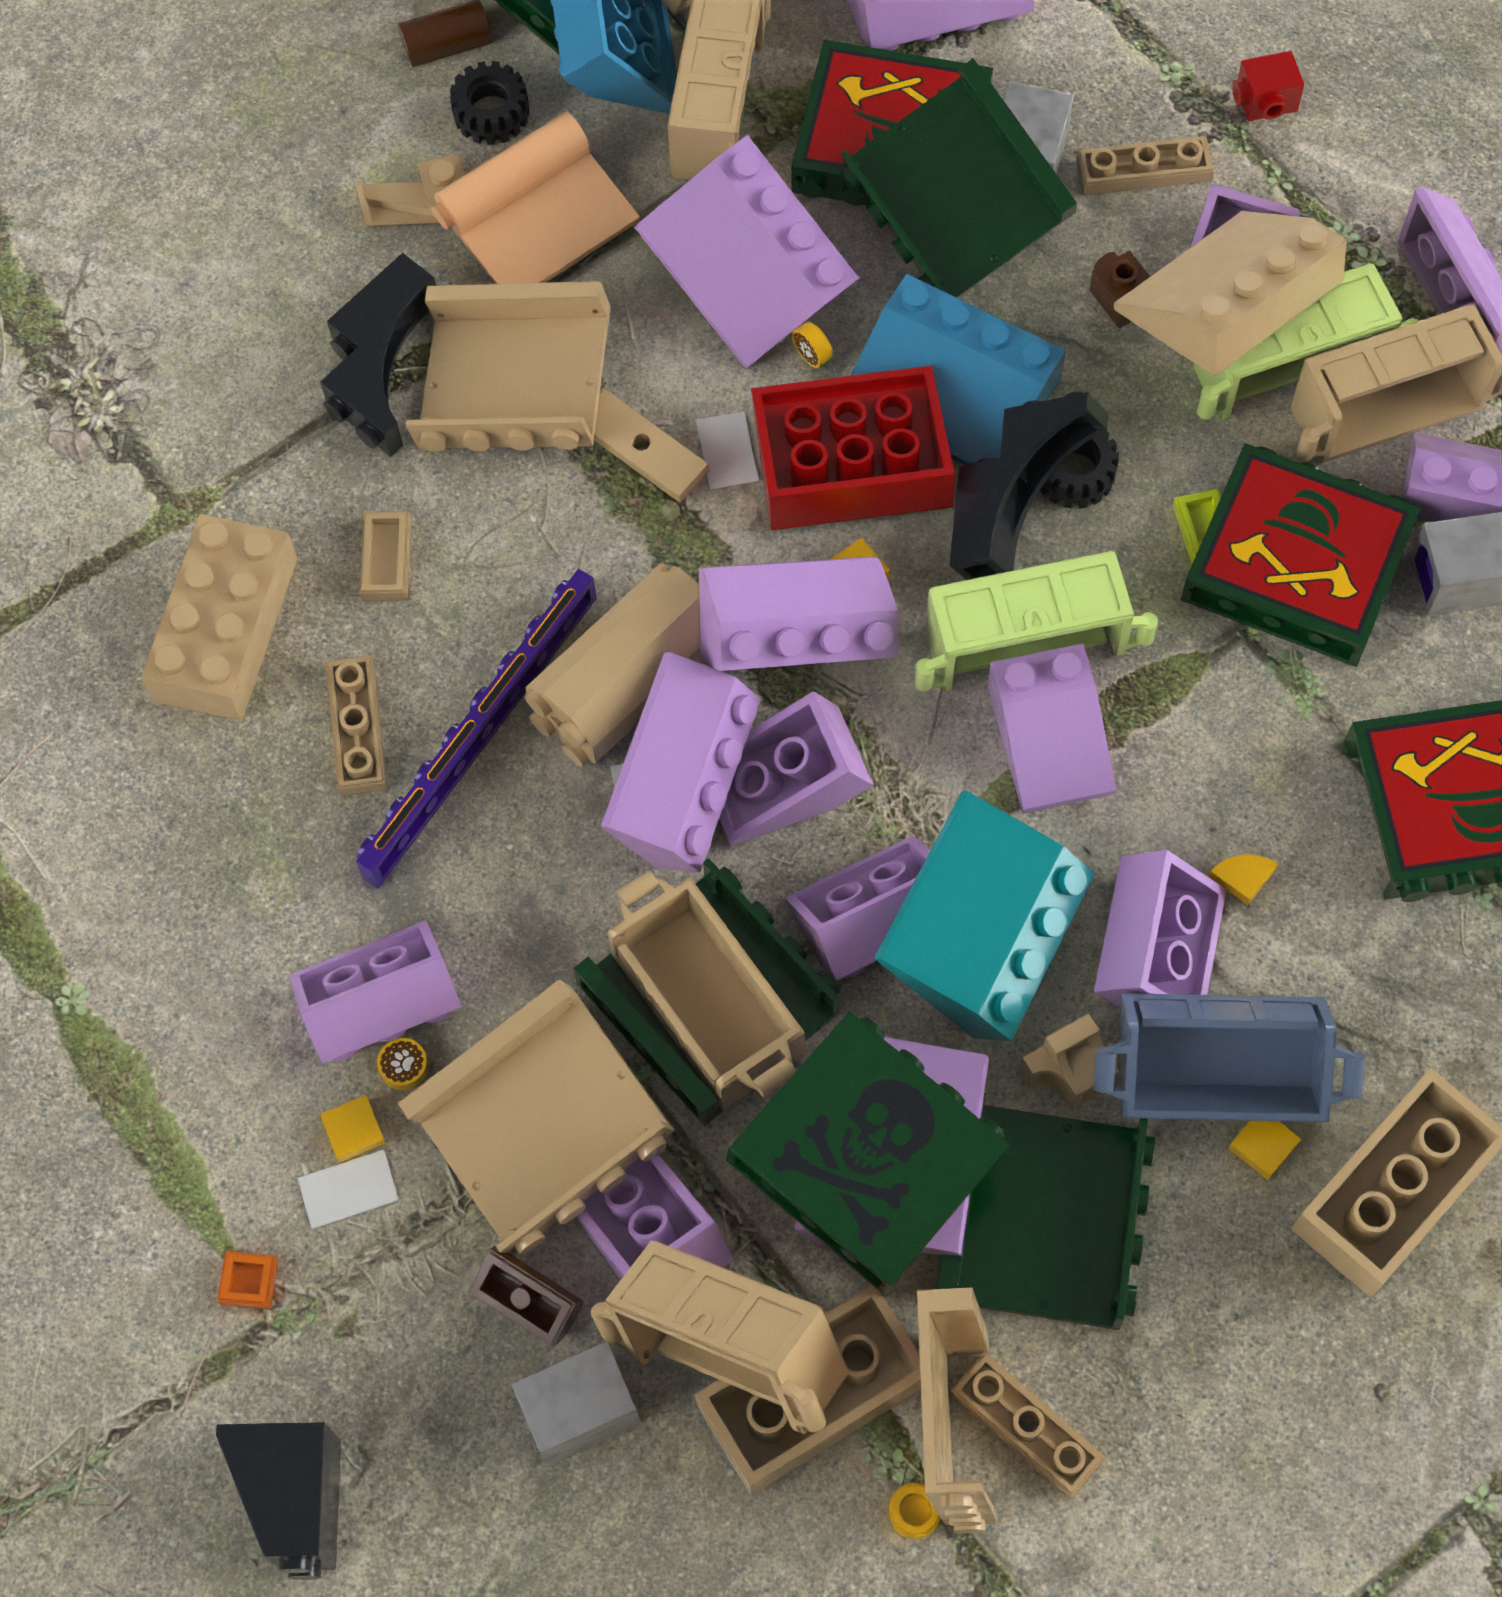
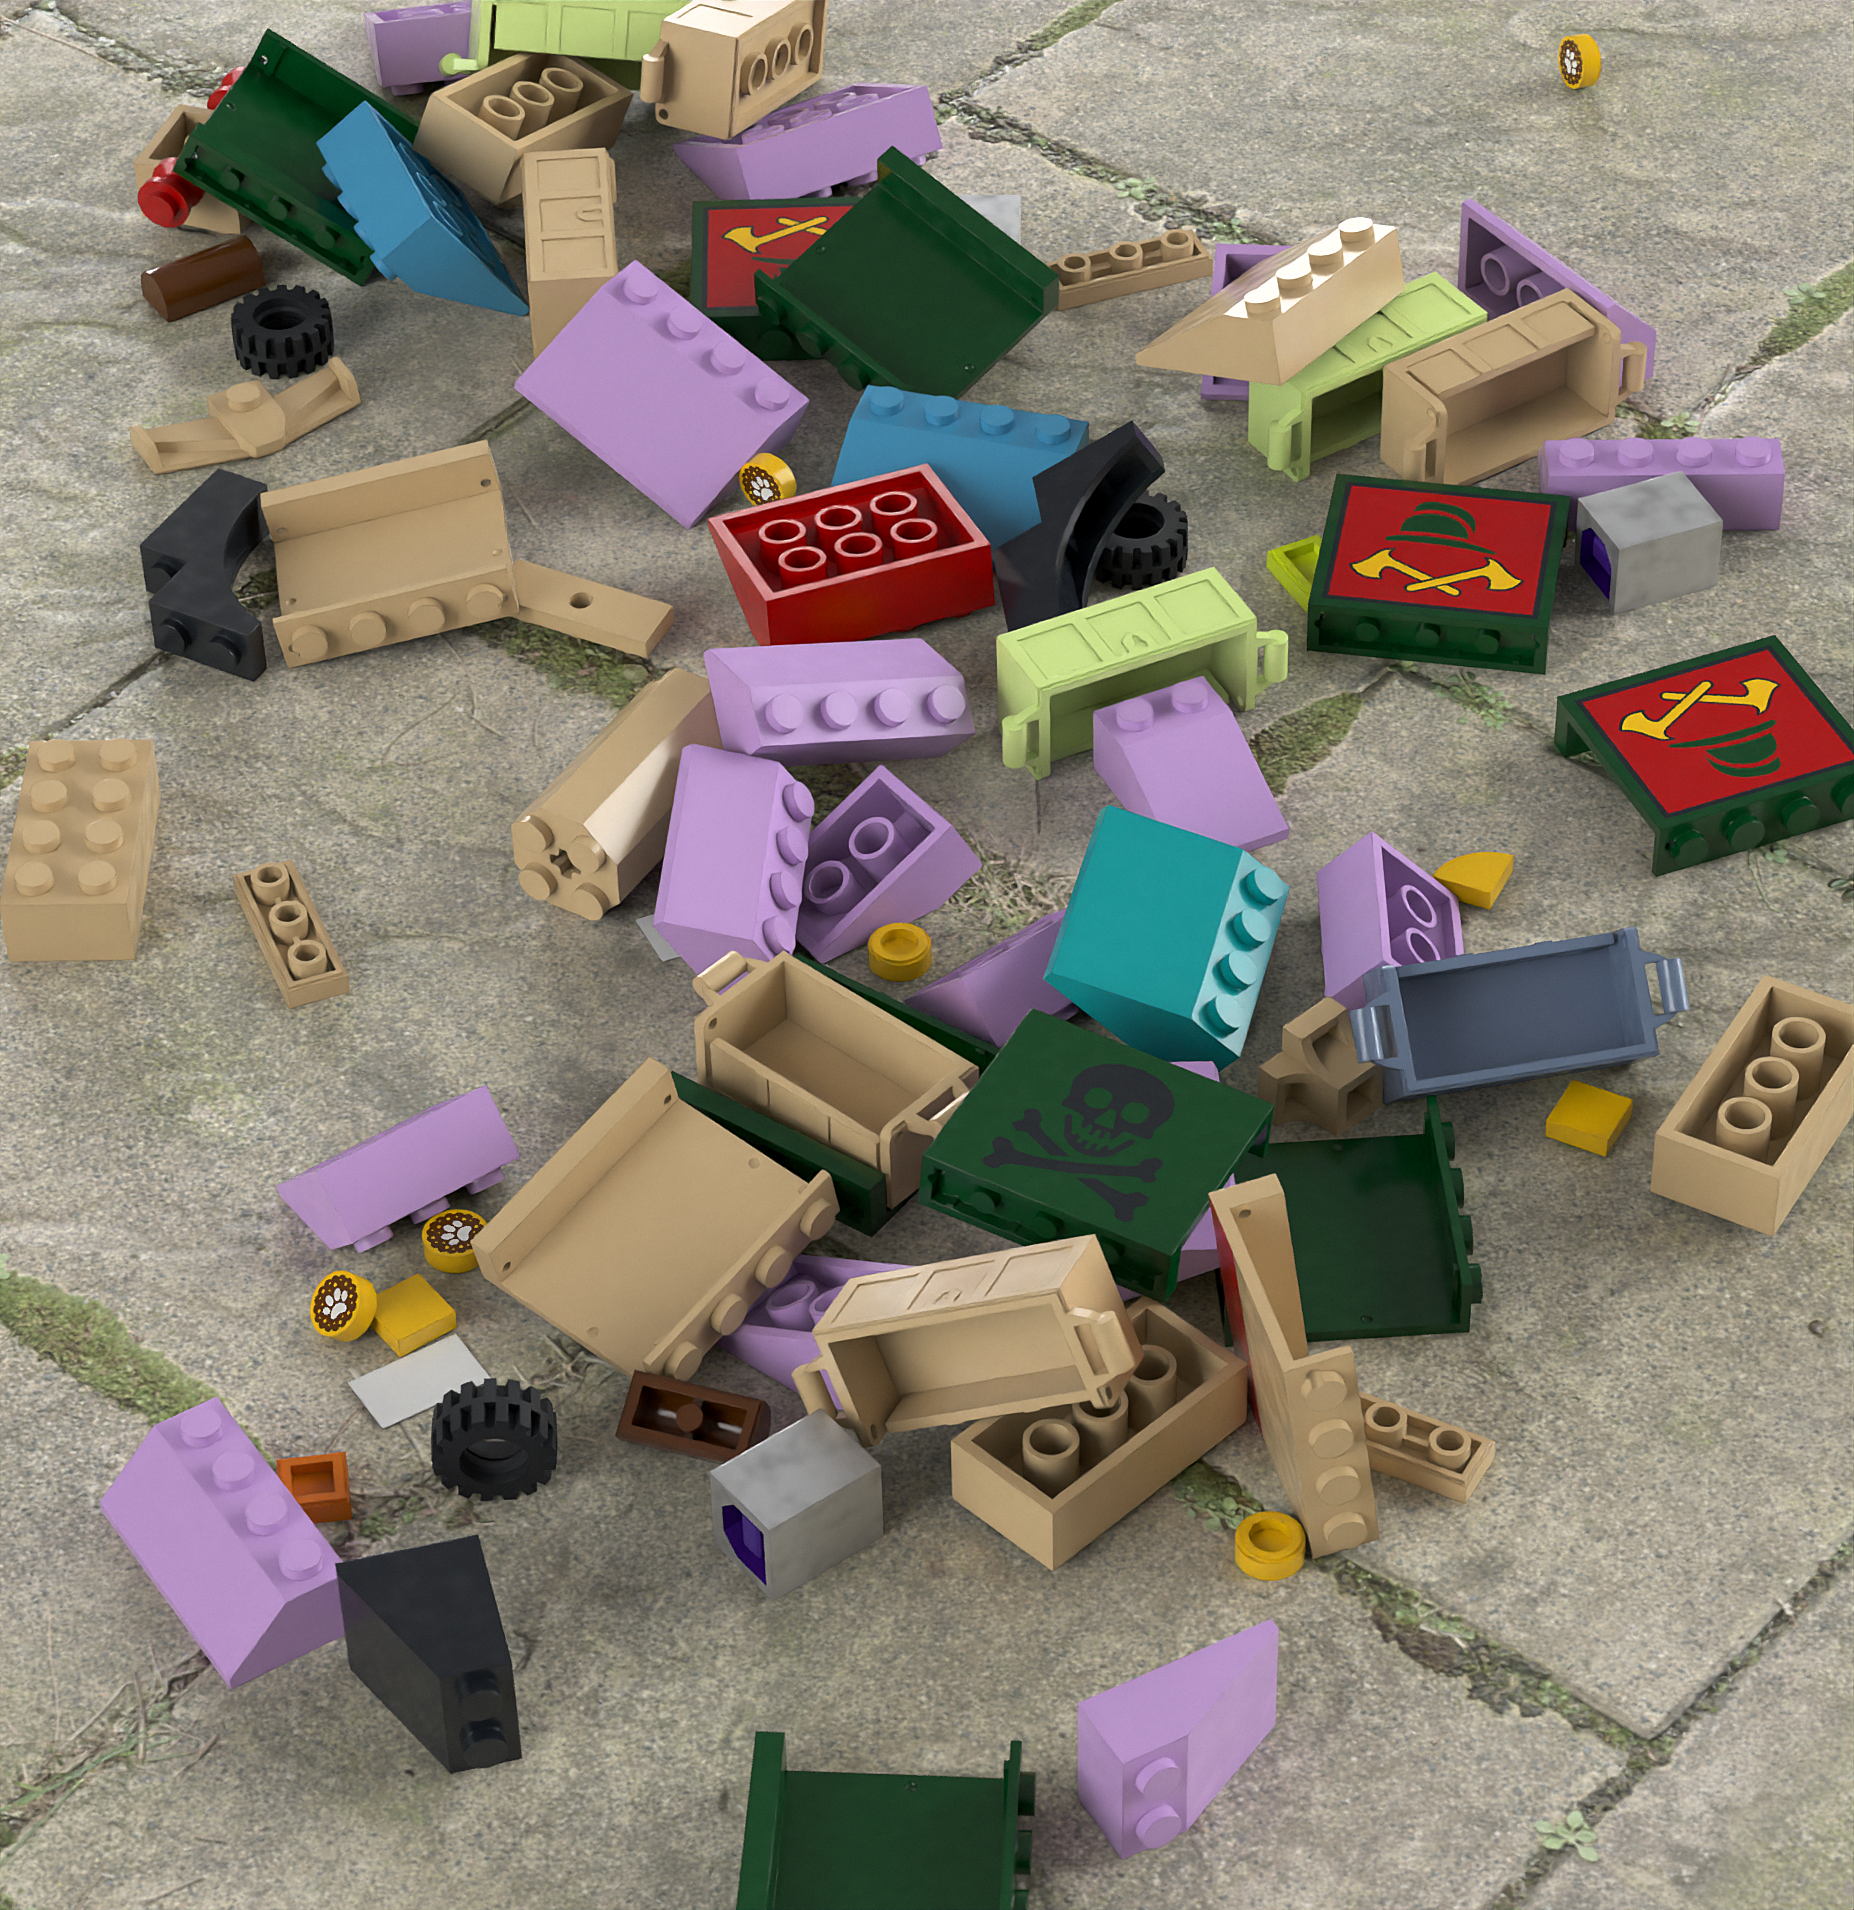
camera: 15 degrees left, 25 degrees down
dark purple plate [356,568,597,889] -> none
tan tile [359,511,411,601] -> none
light nougat door [432,111,641,284] -> none
white sticker [696,411,759,490] -> none
reddish brown brick [1089,250,1150,328] -> none
red brick [1232,50,1305,122] -> none
none -> lavender slope [100,1397,344,1690]
none -> tile [310,1270,377,1342]
none -> black tyre [431,1378,558,1501]
none -> yellow tile [868,922,932,982]

